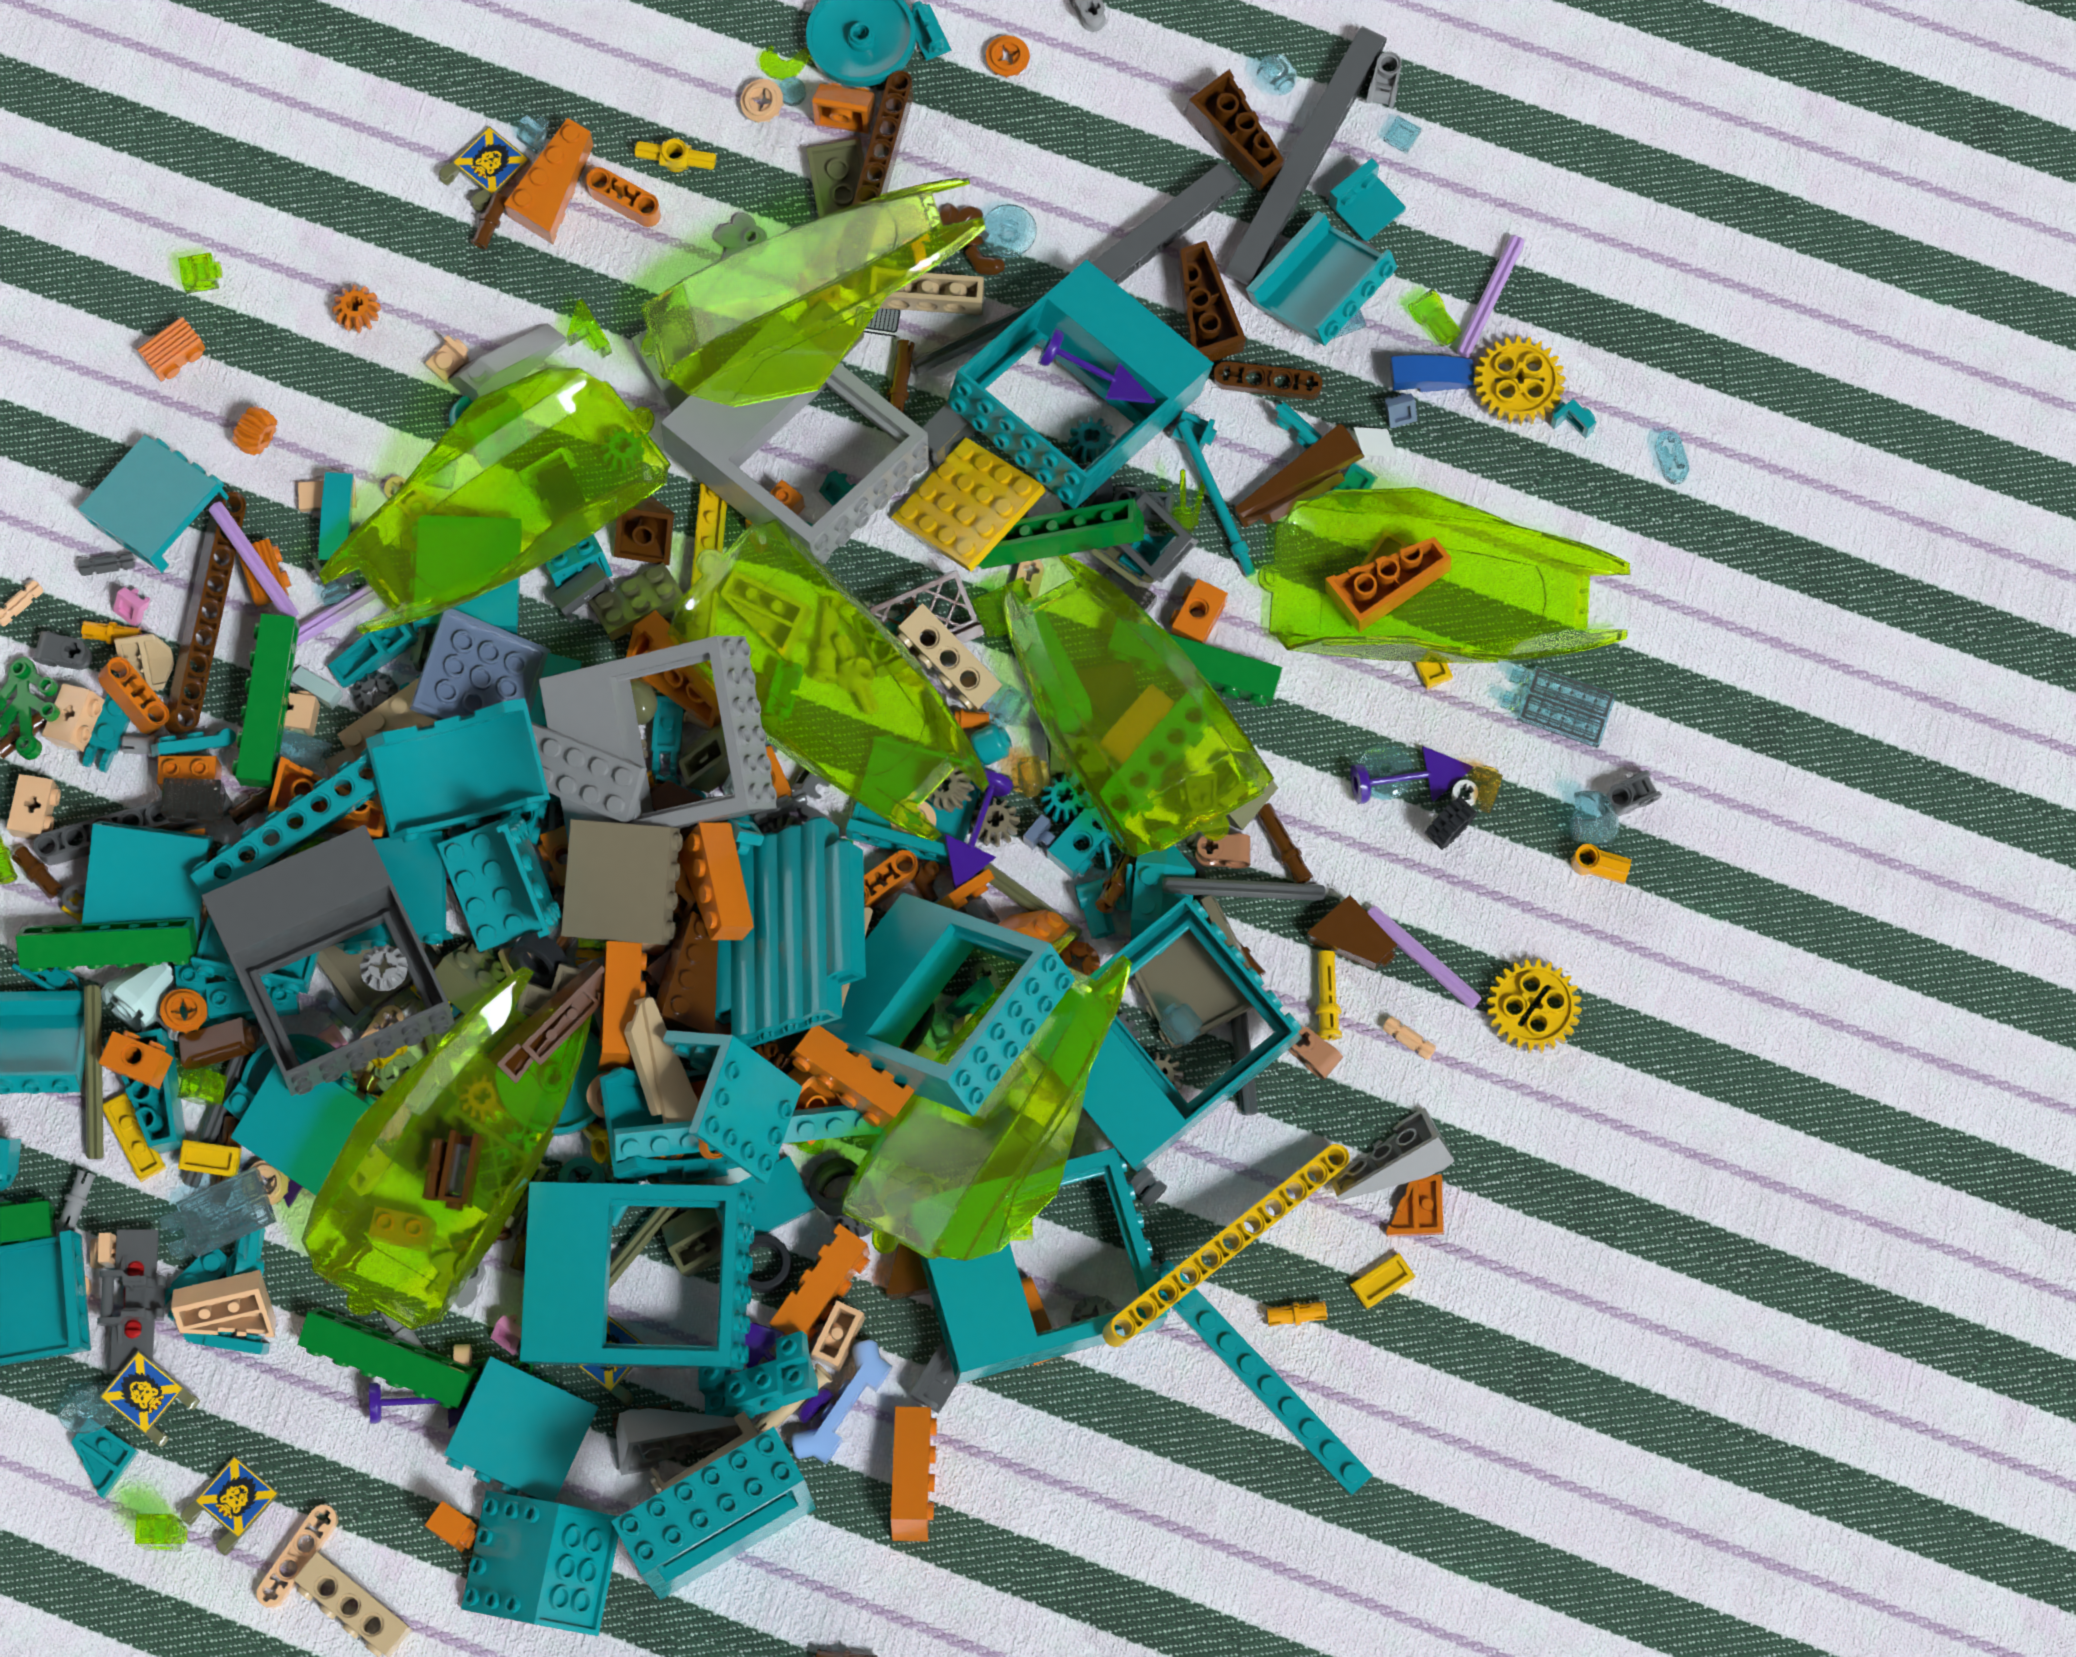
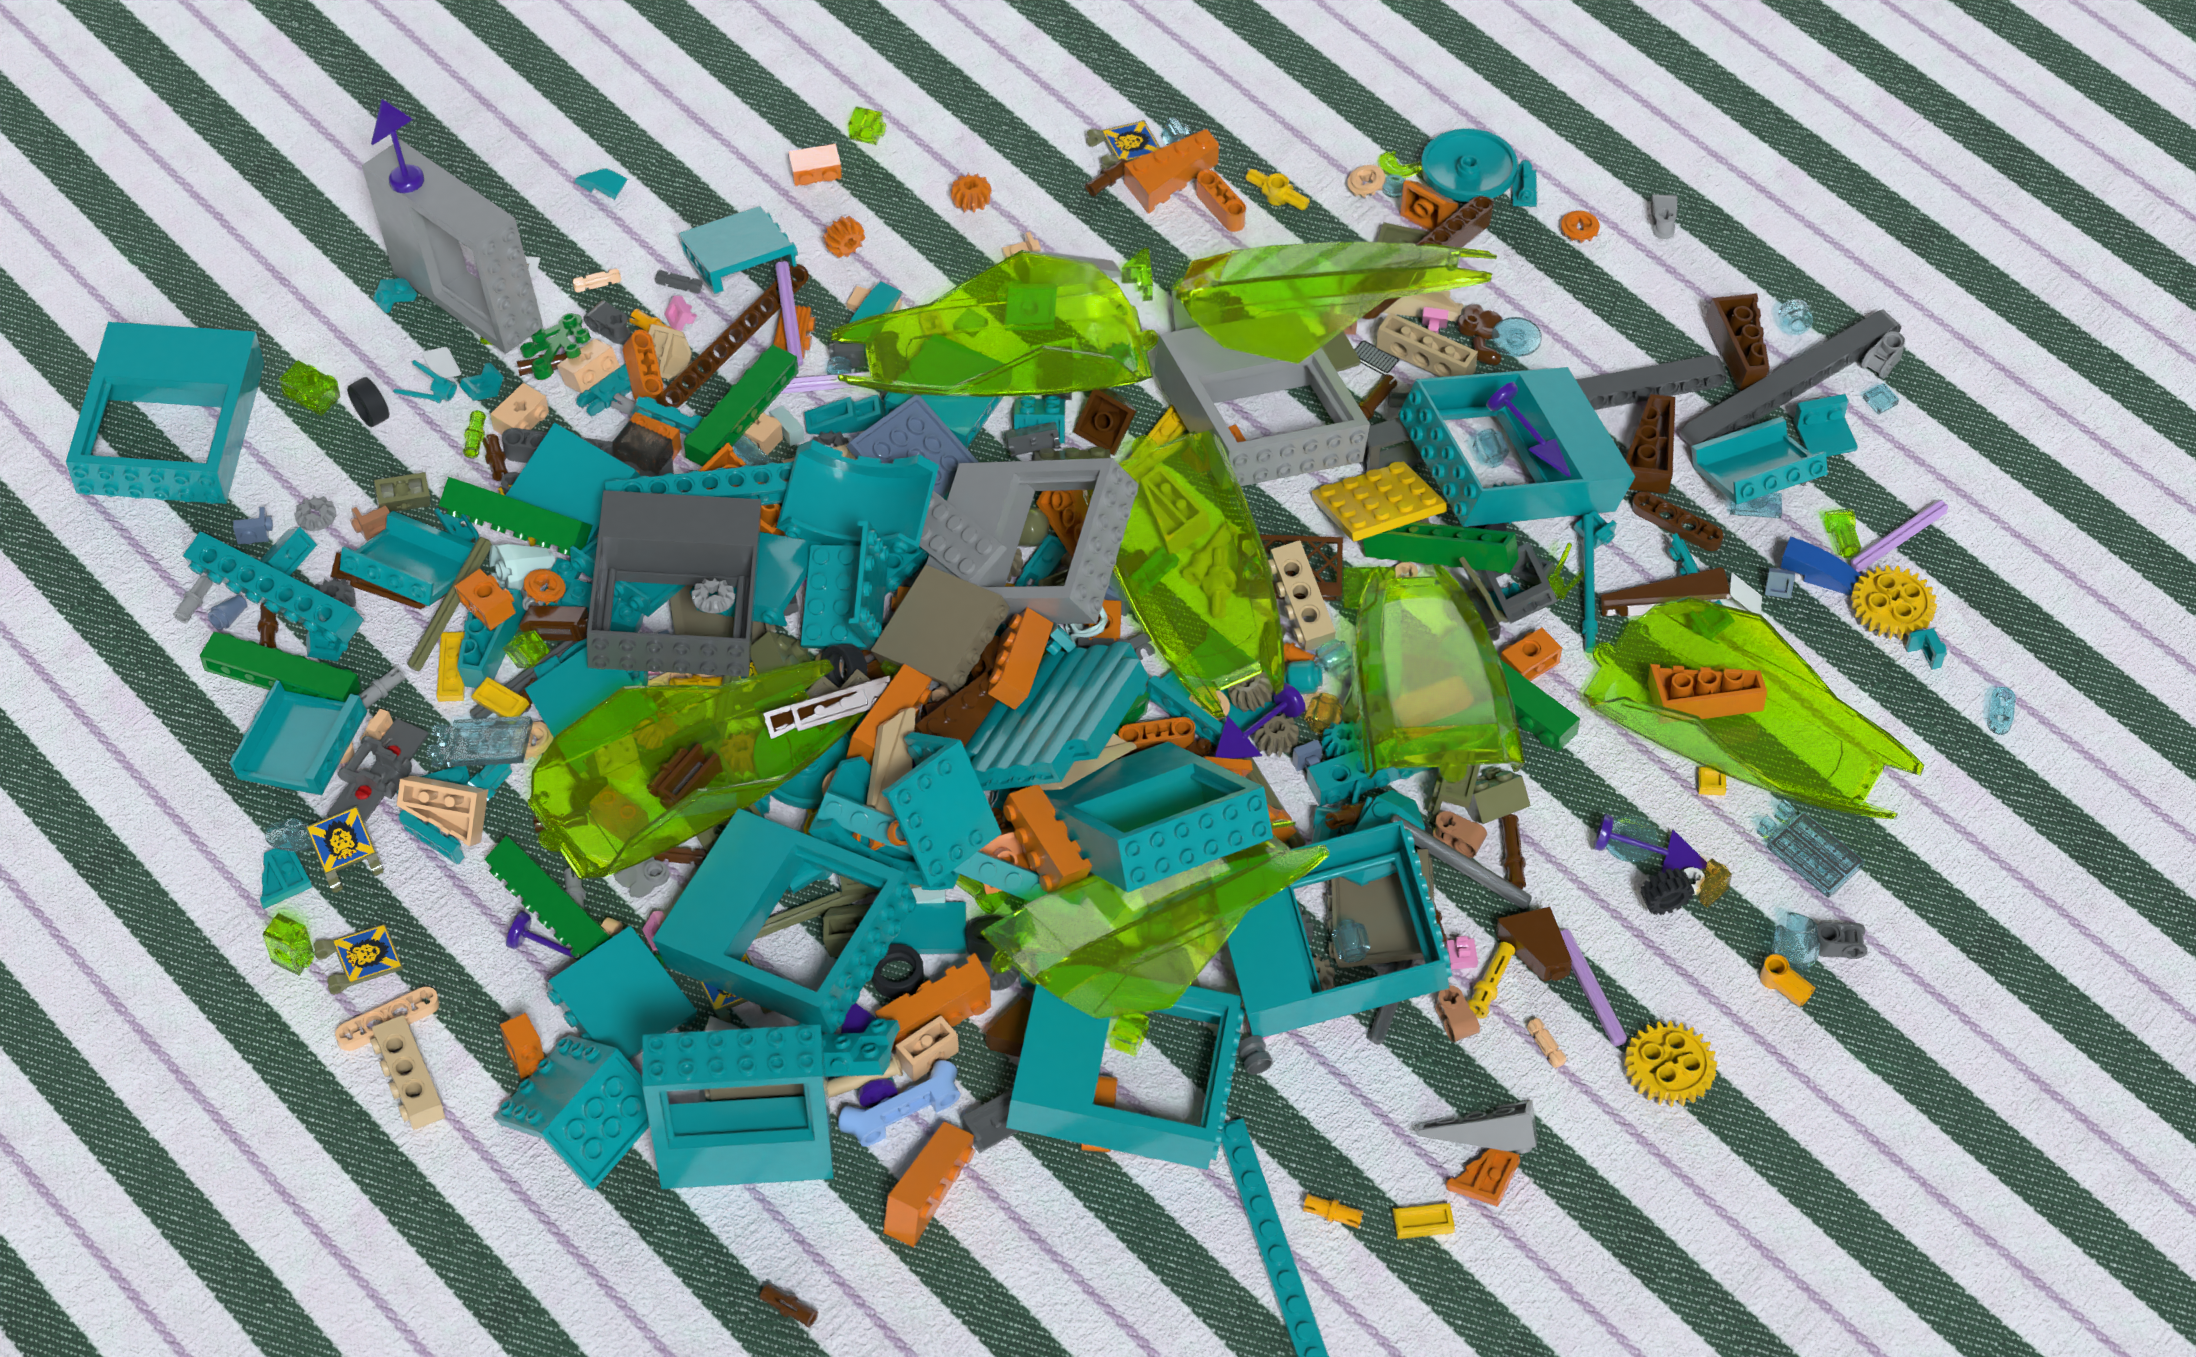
camera: 25 degrees right, 20 degrees down
yellow beam [1102,1144,1350,1347] -> none
none -> bright pink tile [1446,936,1478,970]
none -> clear light blue head [1472,429,1509,468]

